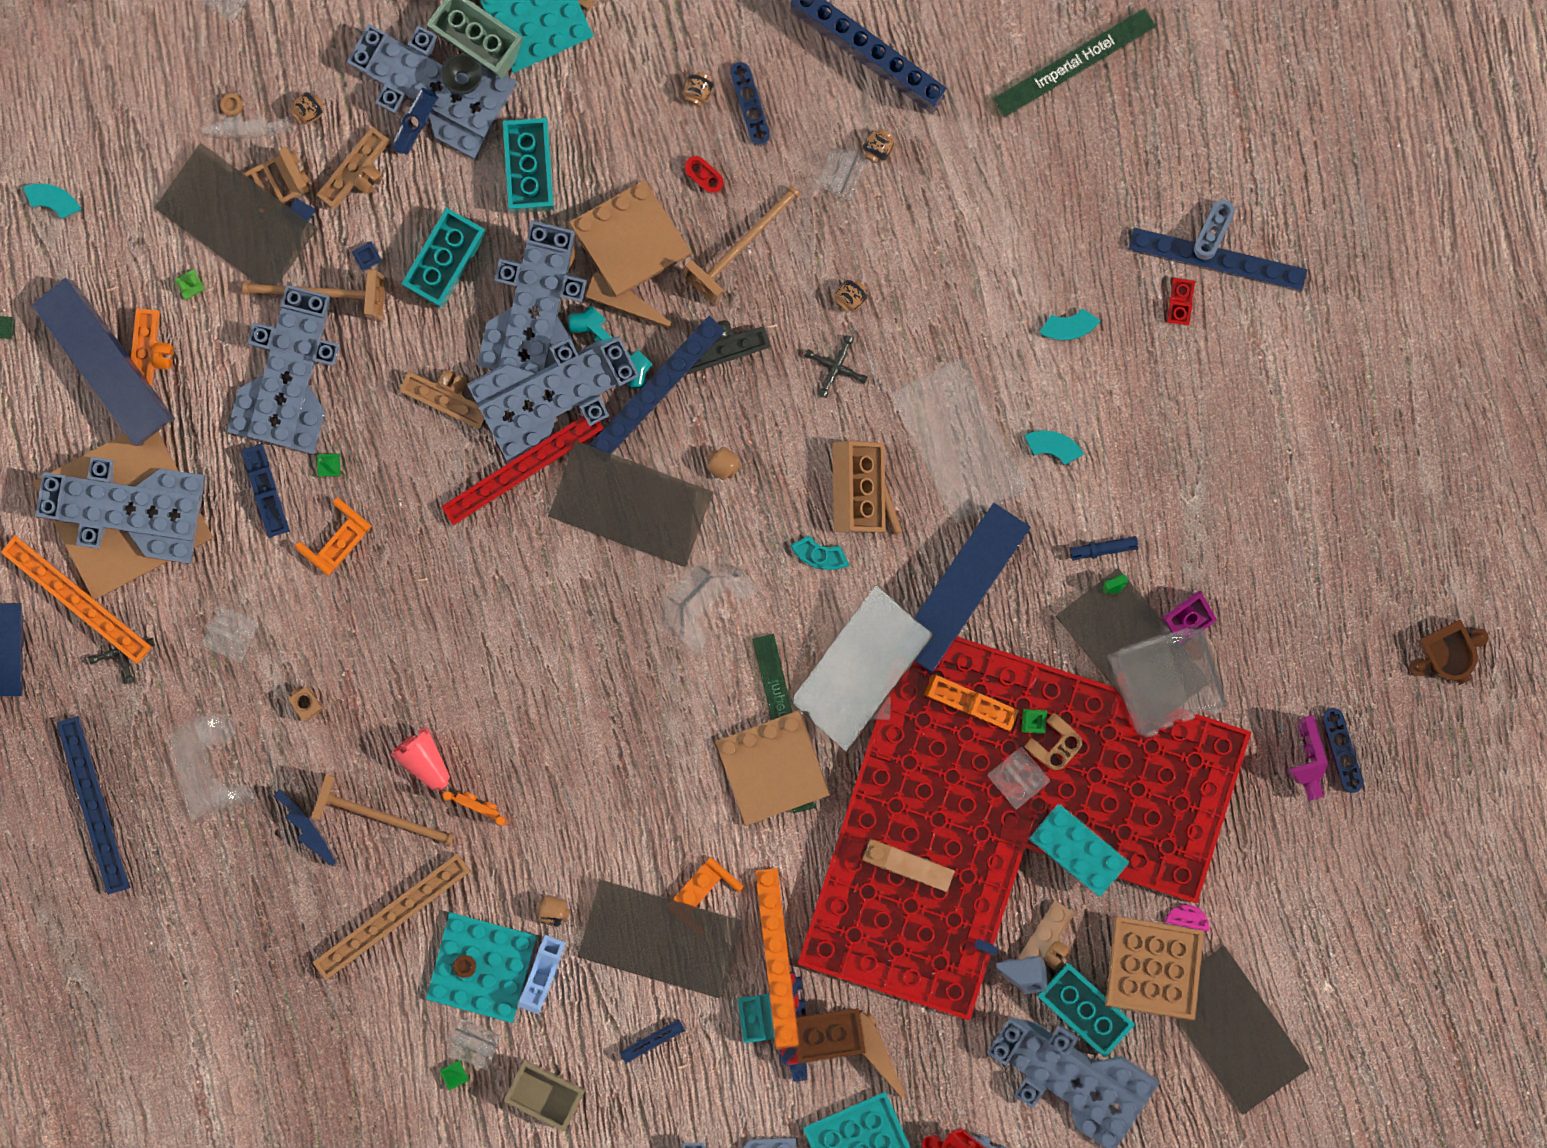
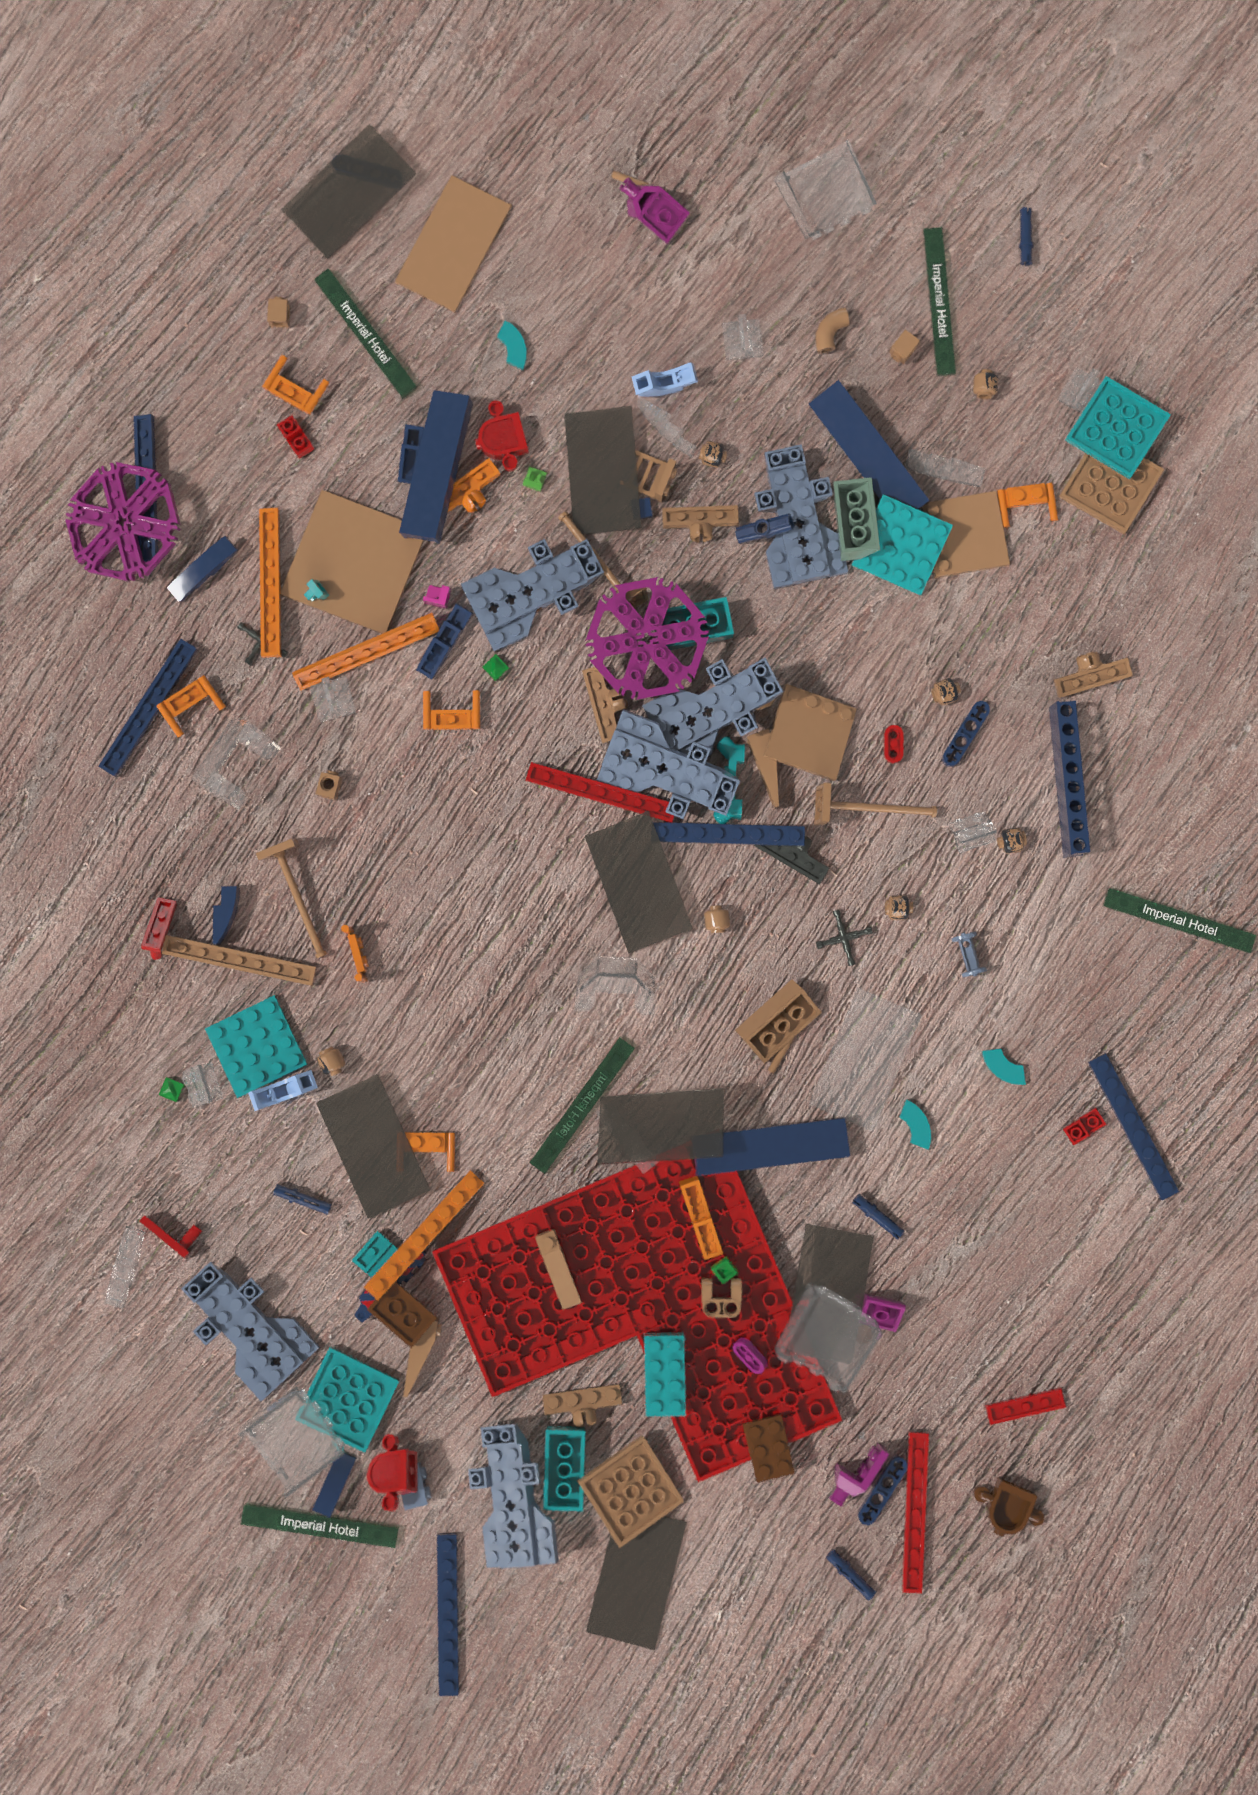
camera: 50 degrees right, 0 degrees up
sand blue piece [36,457,206,564] -> none
medium nougat tile [220,93,243,117] -> none
dark blue slope [273,789,338,867] -> none
dark blue tile [352,241,382,272] -> none
coral cone [390,727,450,791] -> none
pearl dark grey piece [441,54,482,95] -> none
reddish brown tile [453,955,476,978] -> none
teal brick [503,118,555,214] -> none
dark tan piece [503,1059,586,1132] -> none
medium nougat plate [715,710,830,826] -> none
teal tile [790,535,850,570] -> none
dark blue tile [973,939,998,956] -> none
clear bracket [988,747,1050,809] -> none
sand blue slope [996,956,1047,994] -> none
green tile [1102,574,1128,595] -> none
dark pink tile [1164,905,1209,932] -> none
sand blue plate [1194,200,1235,260] -> none
none -> red piece [141,897,177,960]
none -> orange plate [156,675,226,738]
none -> dark blue slope [213,886,240,945]
none -> orange plate [292,613,439,691]
none -> teal tile [304,579,329,601]
none -> dark blue slope [398,424,424,484]
none -> dark pink panel [423,585,451,609]
none -> red piece [475,400,529,471]
none -> magenta plate [585,577,709,700]
none -> light blue arch [632,362,698,397]
none -> magenta plate [733,1338,767,1374]
none -> reddish brown plate [743,1414,795,1483]
none -> dark blue pin [826,1549,876,1601]
none -> red plate [902,1431,929,1594]
none -> sand blue hose [951,931,987,977]
none -> red tile [985,1387,1066,1425]

